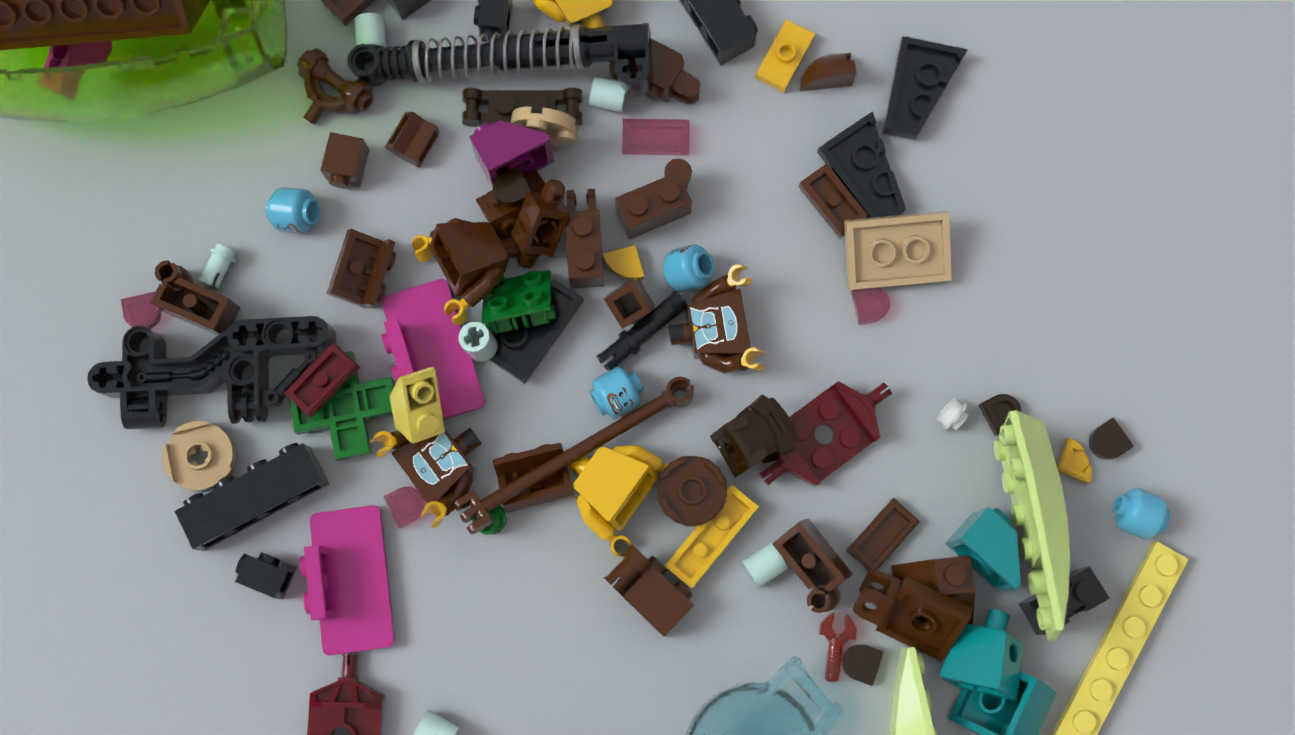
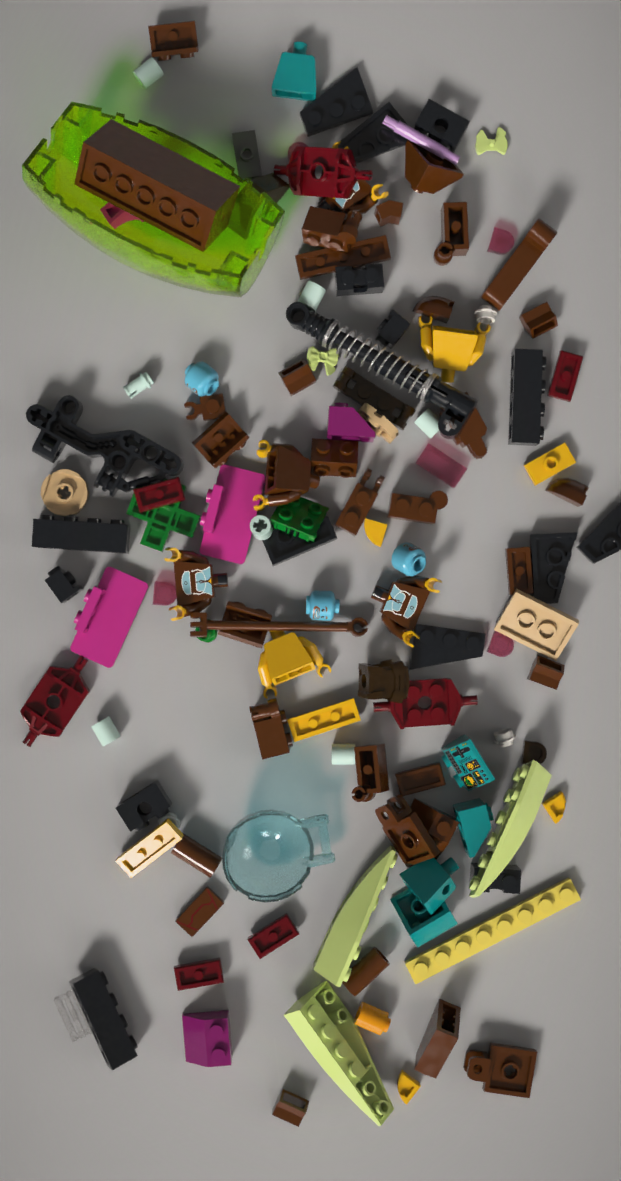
camera: 35 degrees right, 10 degrees up
clear pink tile [121,292,161,329] -> none
reddish brown hinge [150,260,240,335] -> none
reddish brown piece [297,48,374,125] -> none
reddish brown brick [320,132,369,189] -> none
light yellow slope [390,367,445,444] -> none
dark brown tile [493,165,531,207] -> none
reddish brown piece [511,179,571,268] -> none
black pin [596,291,688,371] -> none
reddish brown brick [604,276,655,329] -> none
reddish brown tile [656,456,727,527] -> none
clear red bar [818,612,857,682] -> none
dark brown tile [842,644,884,686] -> none
dark brown tile [1089,417,1134,460] -> none
medium azure head [1112,488,1171,539] -> none
none -> reddish brown plate [184,393,226,421]
none -> yellowish green piece [307,346,339,376]
none -> black wing [409,624,486,670]
none -> slope [441,734,495,791]
none -> reddish brown piece [527,655,565,690]

